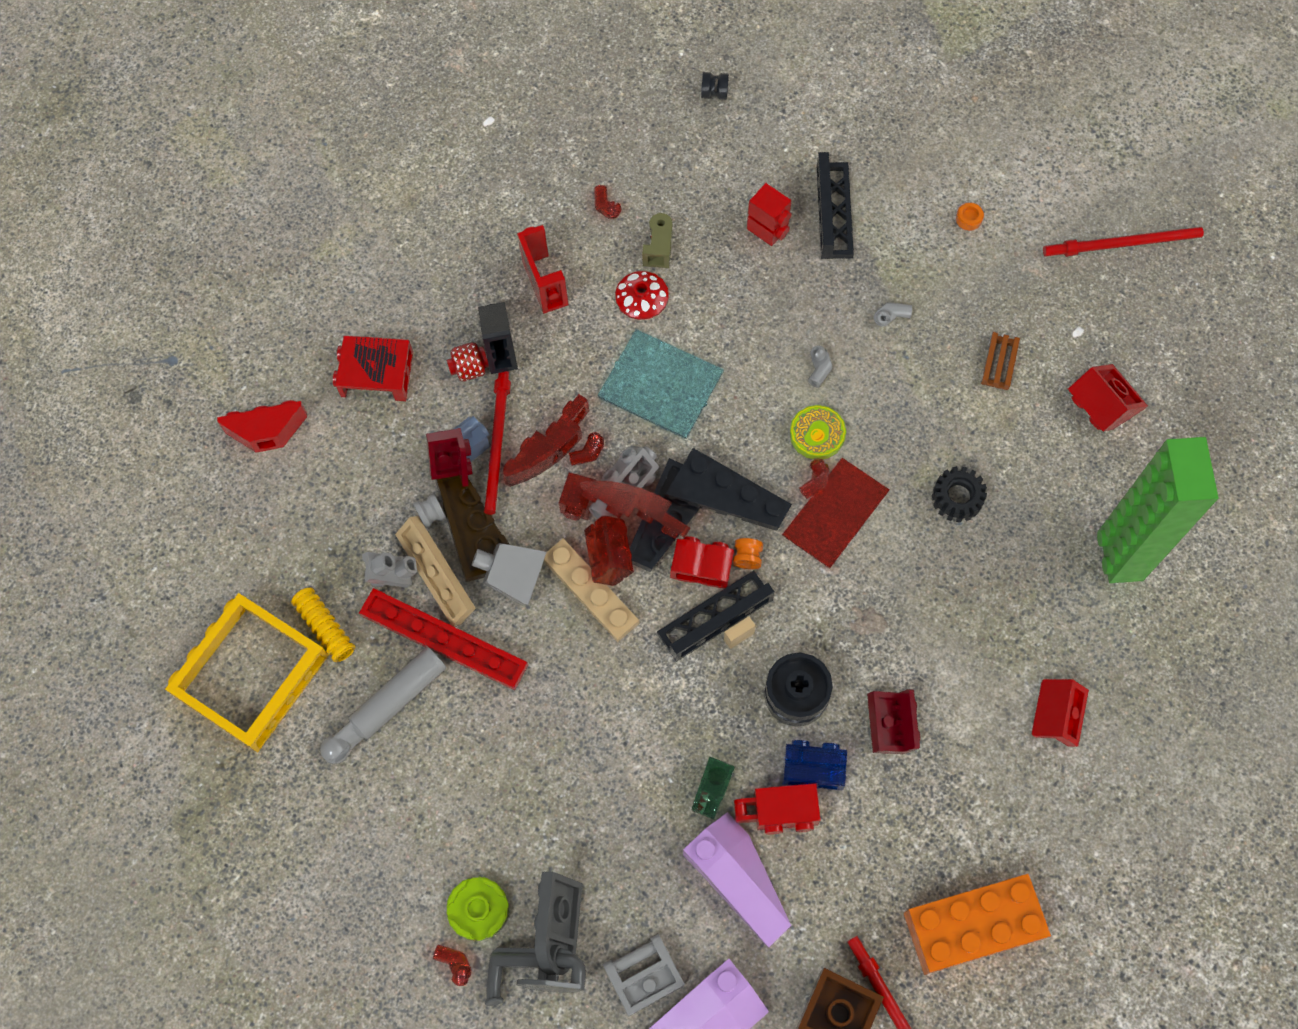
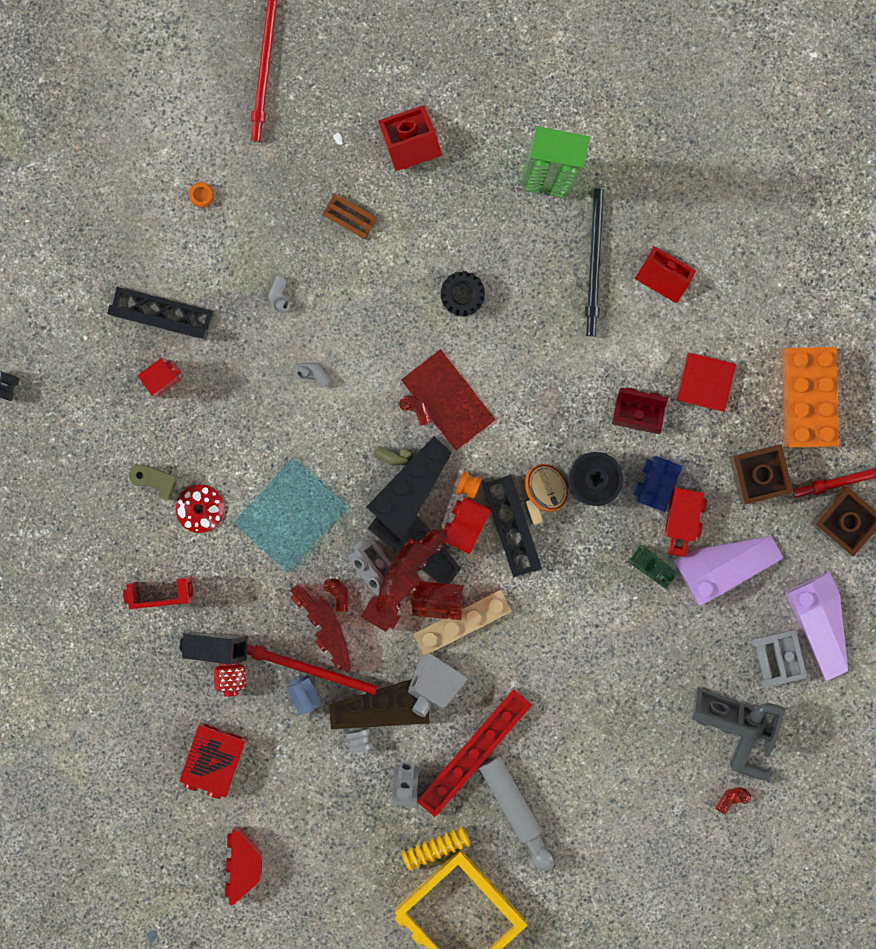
camera: 80 degrees left, 20 degrees up
tan plate [395,516,476,626] -> none
dark red bracket [426,428,473,487] -> none
lime tile [447,877,509,941] -> none
clear red arm [594,185,622,219] -> none
tile [790,405,846,460] -> none
none -> olive arm [374,446,413,465]
none -> piece [525,464,569,512]
none -> black bar [585,188,604,337]
none -> red tile [676,352,736,412]
none -> reddish brown brick [729,444,793,505]

